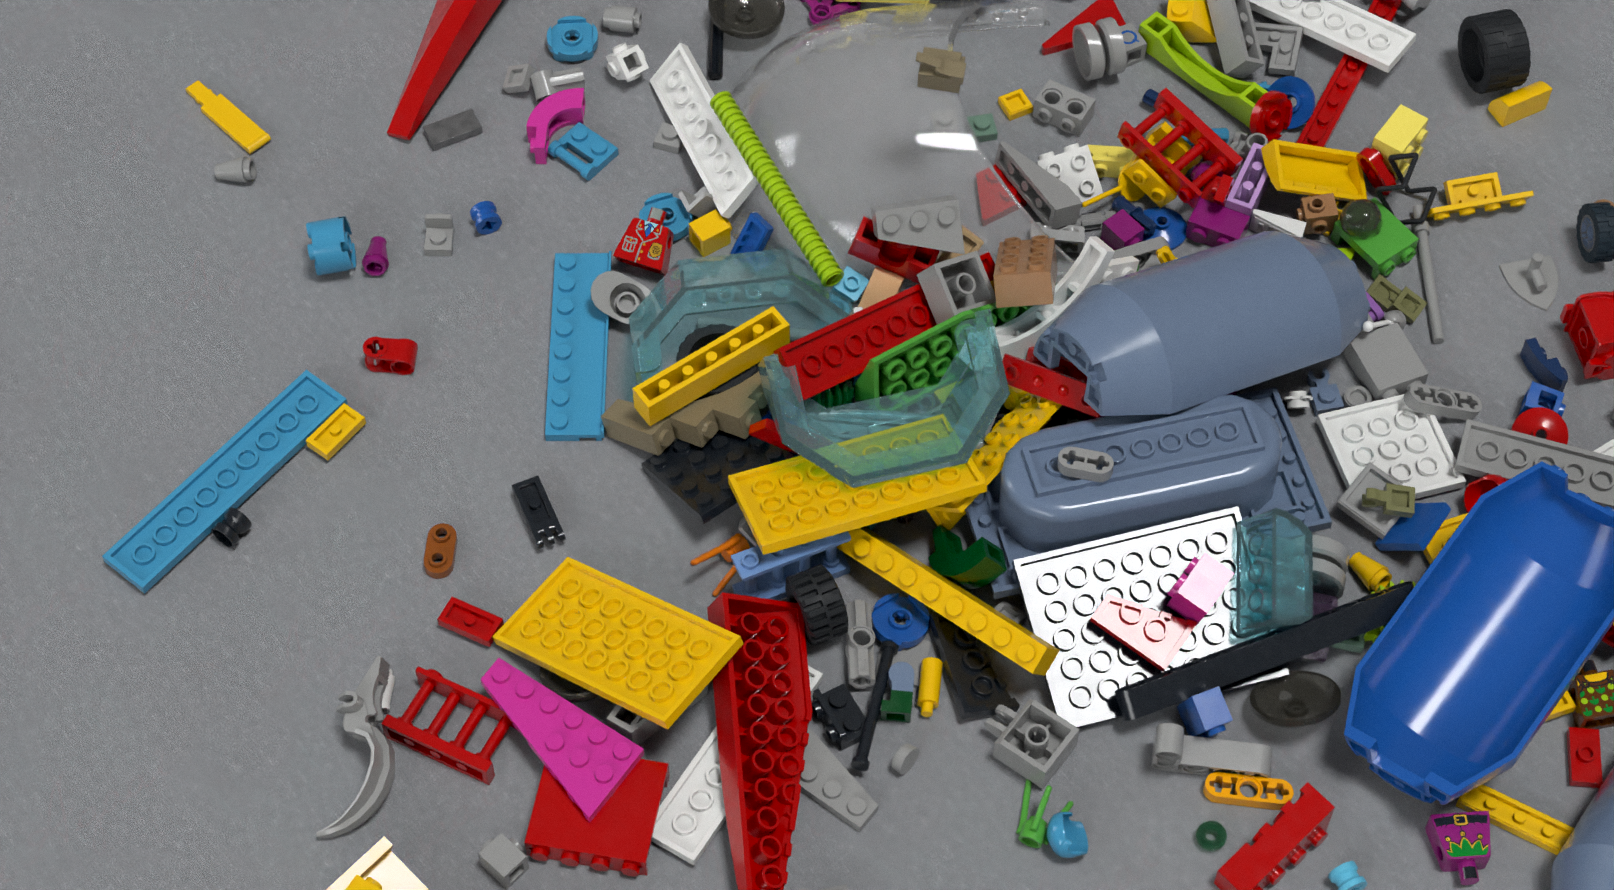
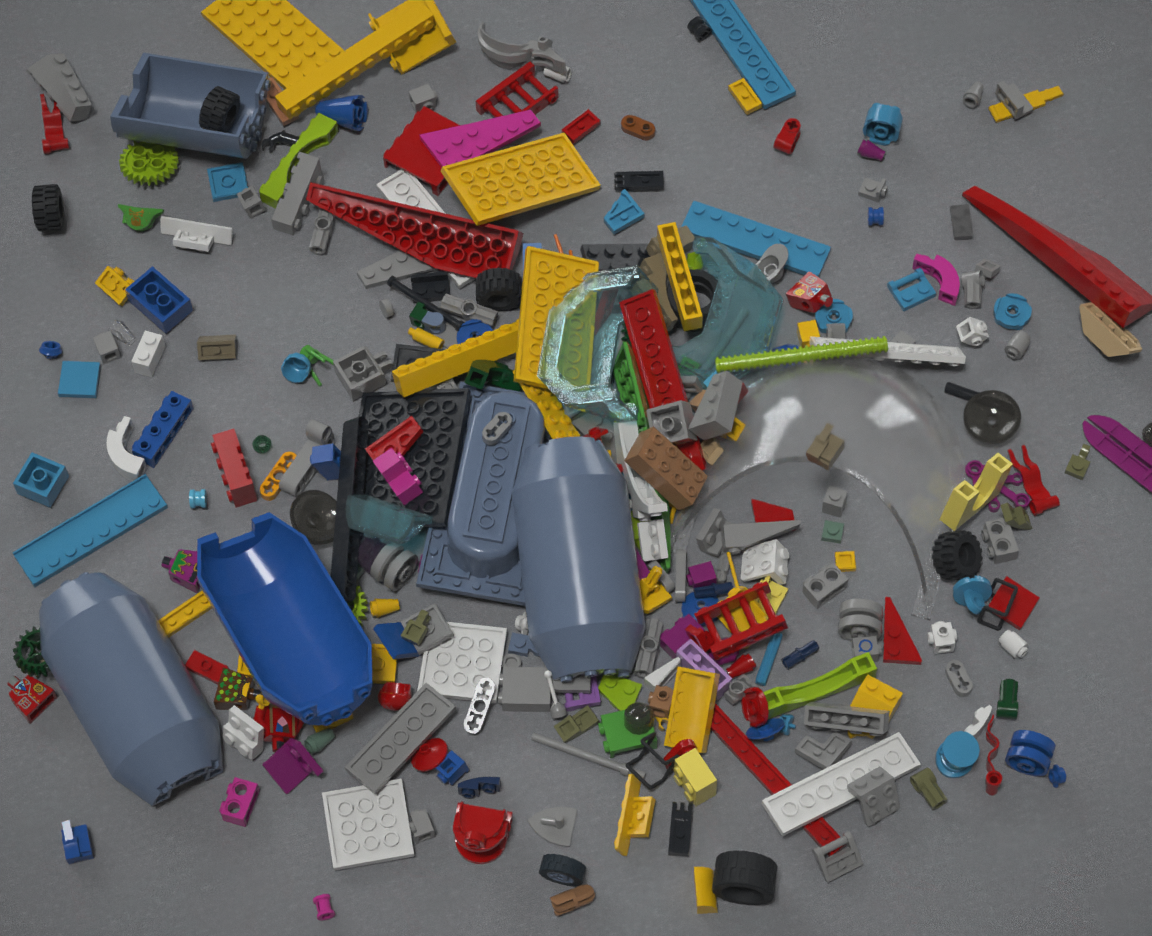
camera: 115 degrees right, 5 degrees up
none -> dark azure wing [604,189,645,235]
none -> black hinge [668,802,693,857]
none -> light grey panel [995,80,1033,119]

